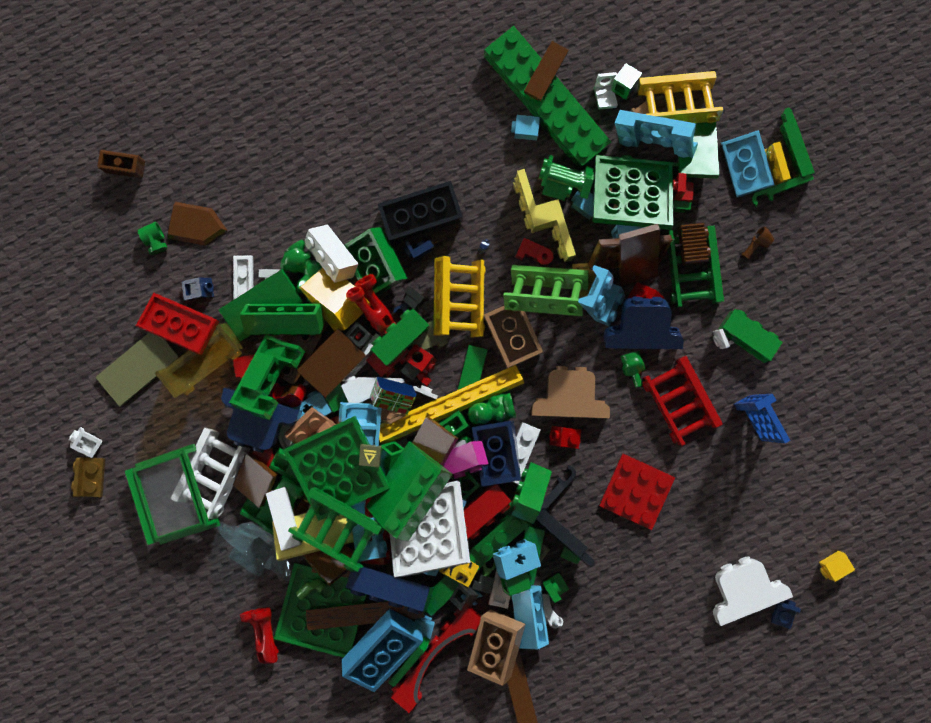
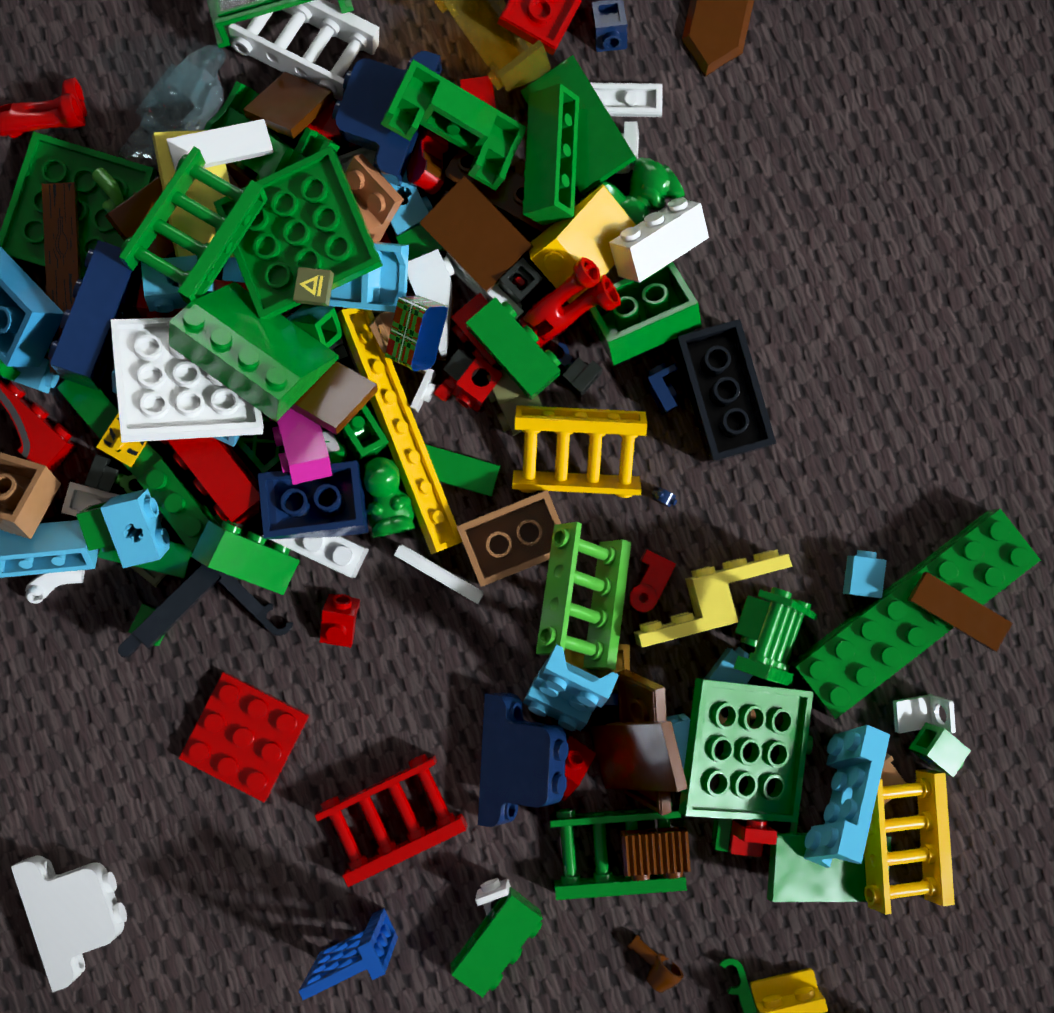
camera: 90 degrees right, 0 degrees up
pearl dark grey piece [449,584,483,611] -> none
medium nougat brick [531,366,610,418] -> none
green bracket [542,573,569,603] -> none
green piece [620,351,645,388] -> none
medium azure tile [721,130,775,197] -> none
dark blue bracket [770,599,801,629] -> none
none -> white tile [394,545,484,604]

